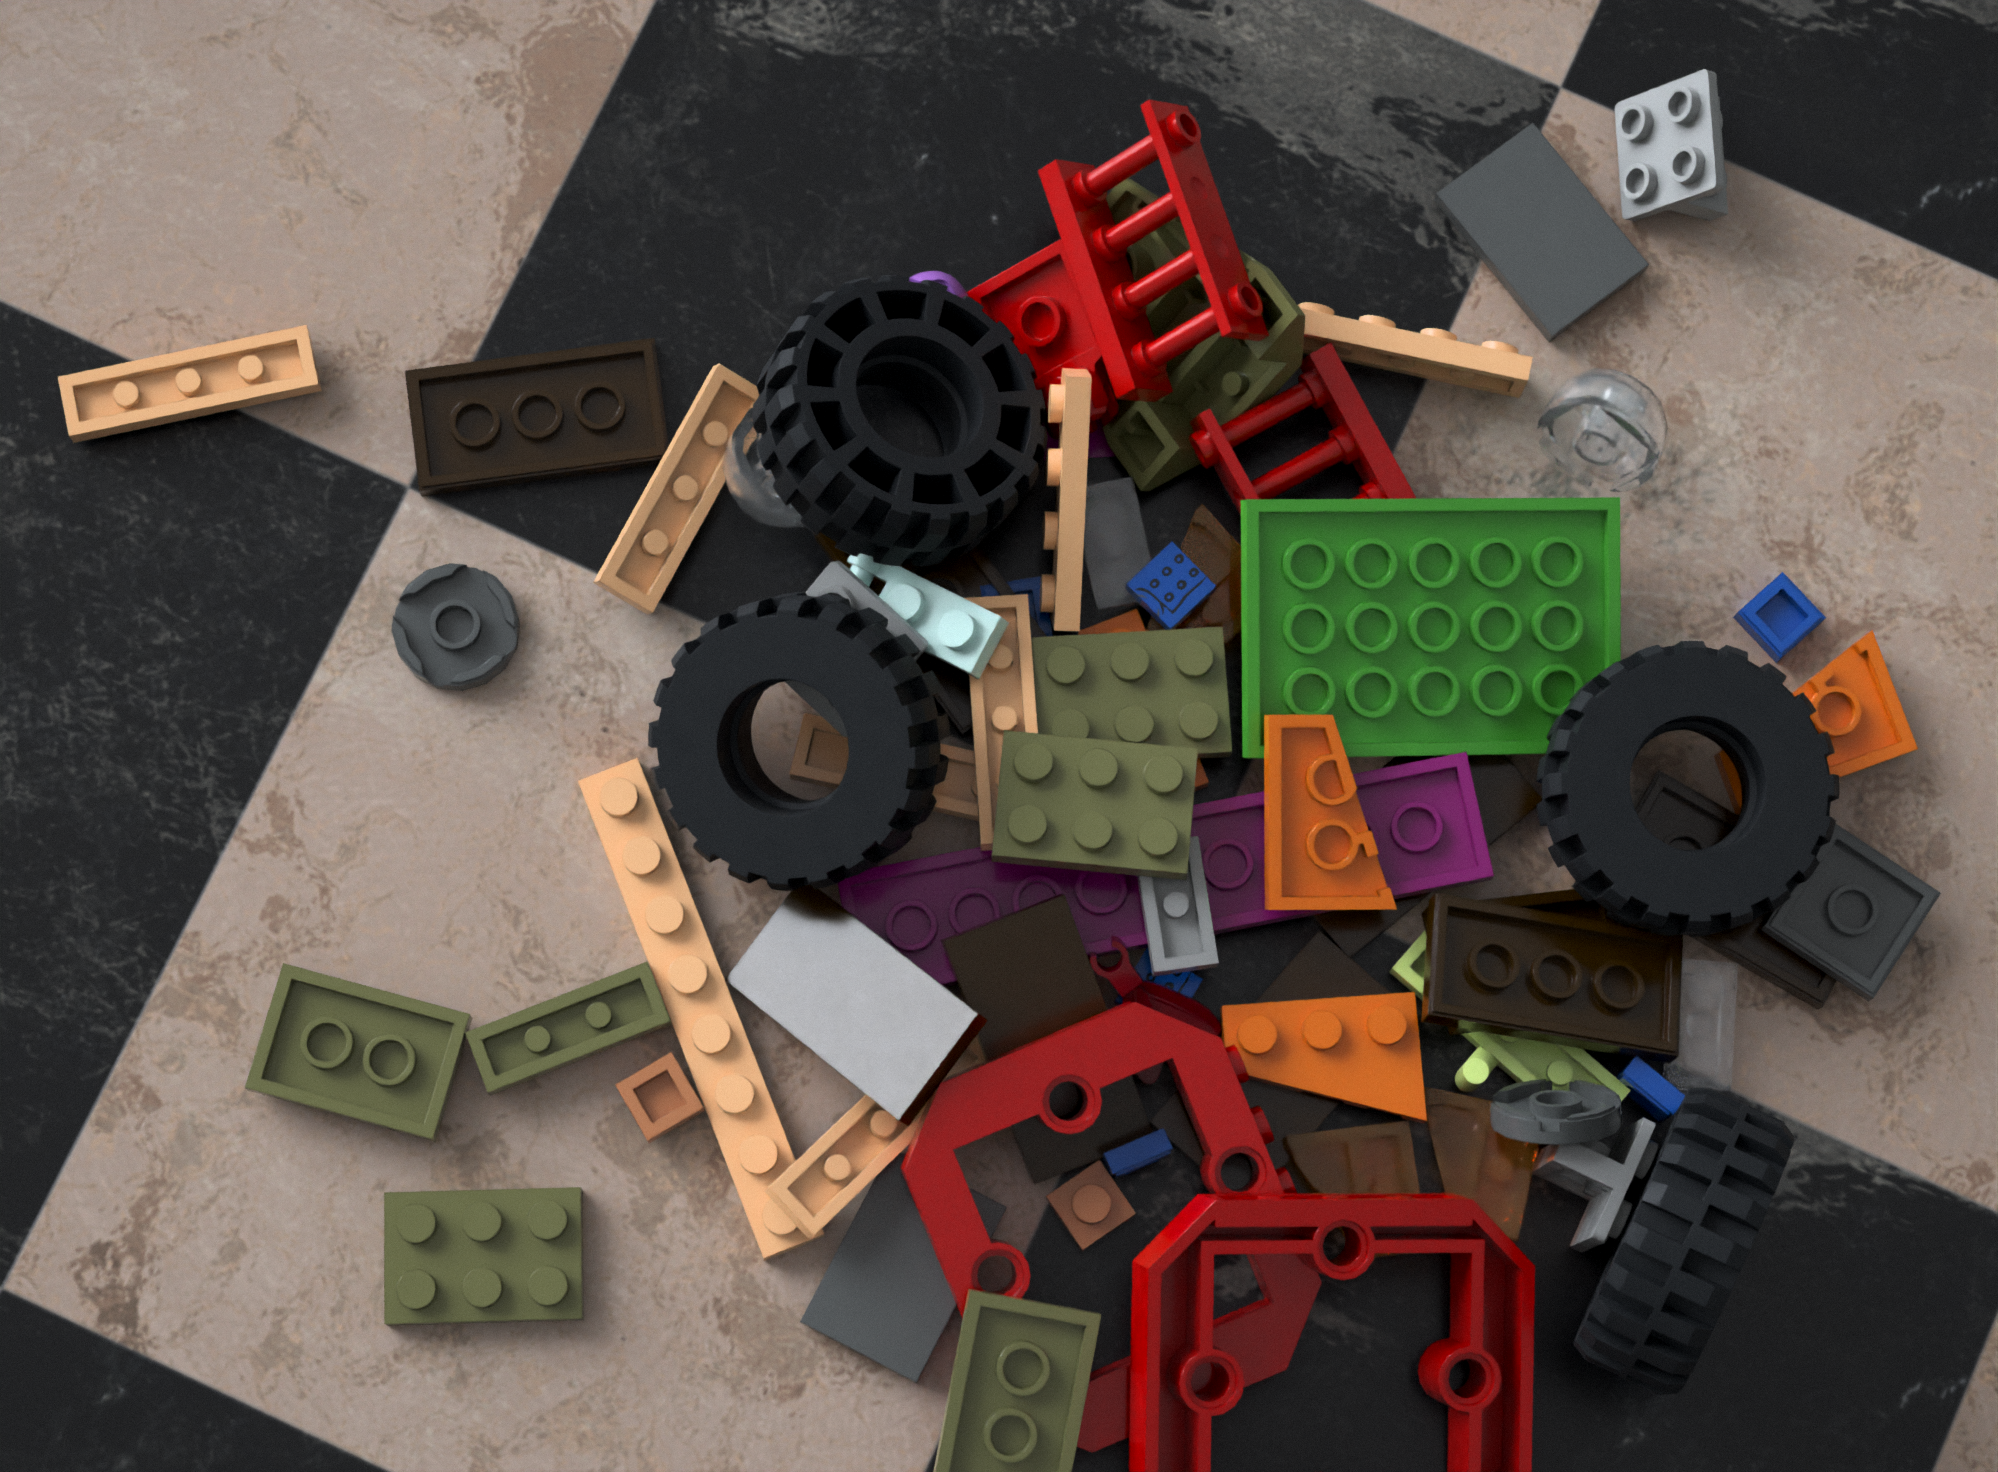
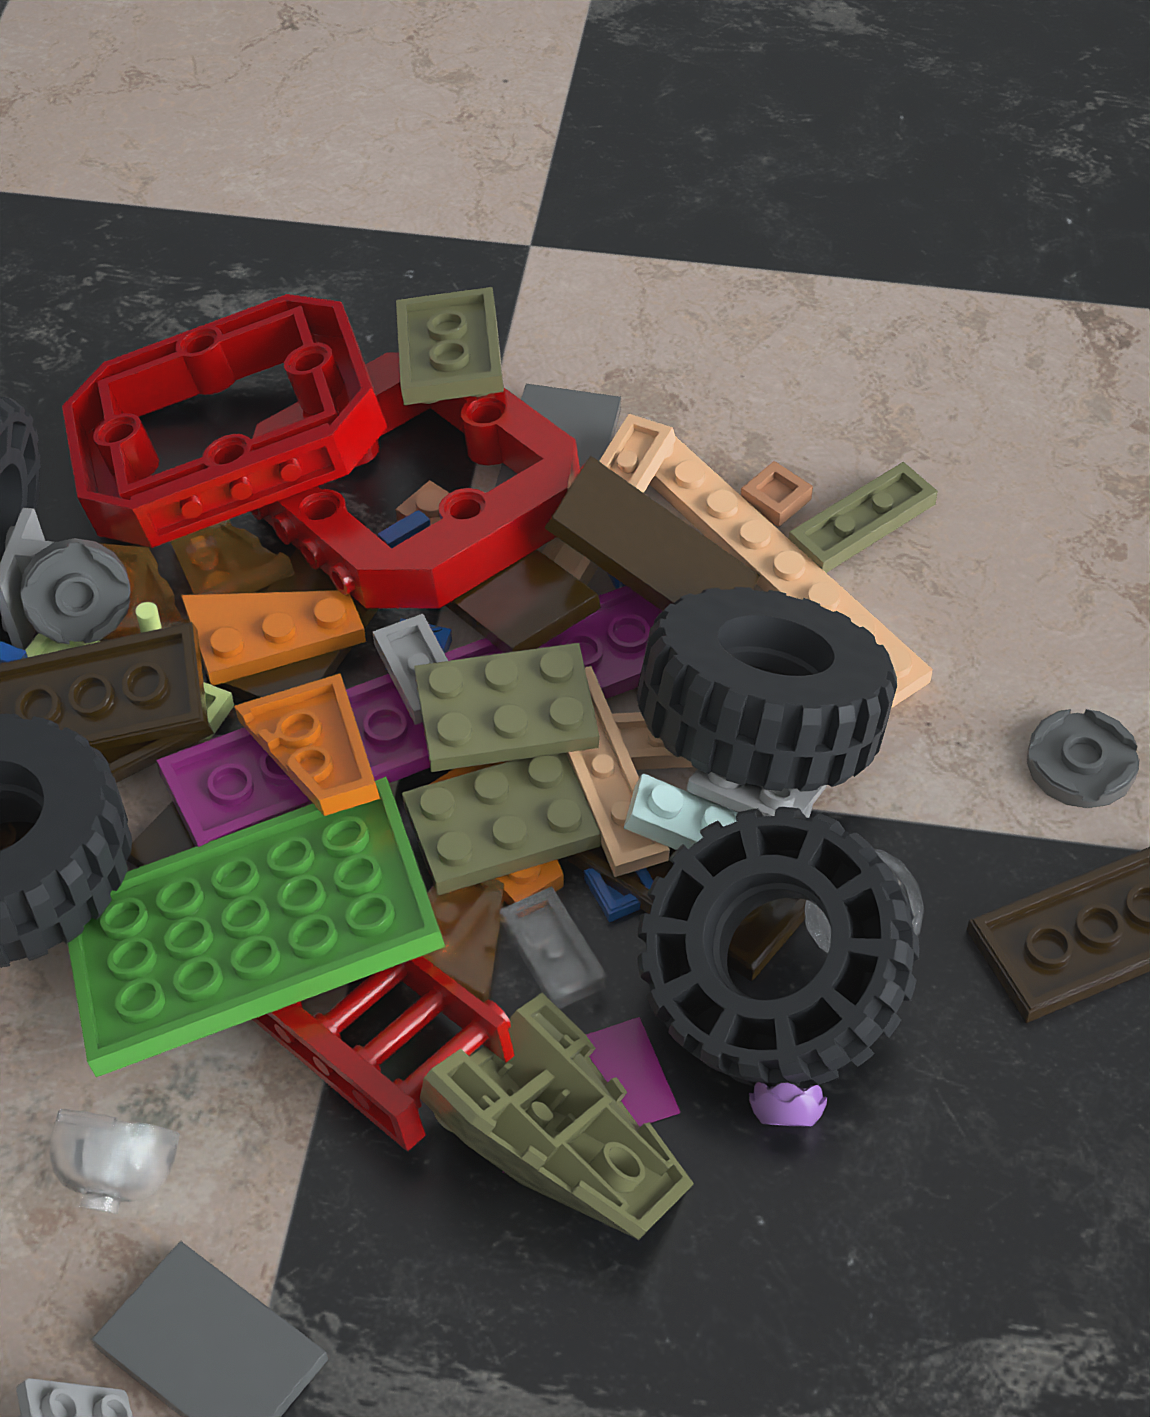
camera: 170 degrees right, 25 degrees down
olive plate [245,963,472,1142] -> none
olive plate [384,1187,584,1326] -> none
light nougat plate [593,363,759,614] -> none
red plate [967,239,1119,439] -> none
red fence [1038,99,1269,403] -> none
light nougat plate [1040,368,1092,631] -> none
dark red piece [1089,935,1221,1084] -> none
blue tile [1125,542,1216,630] -> none
light nougat plate [1298,302,1533,398] -> none

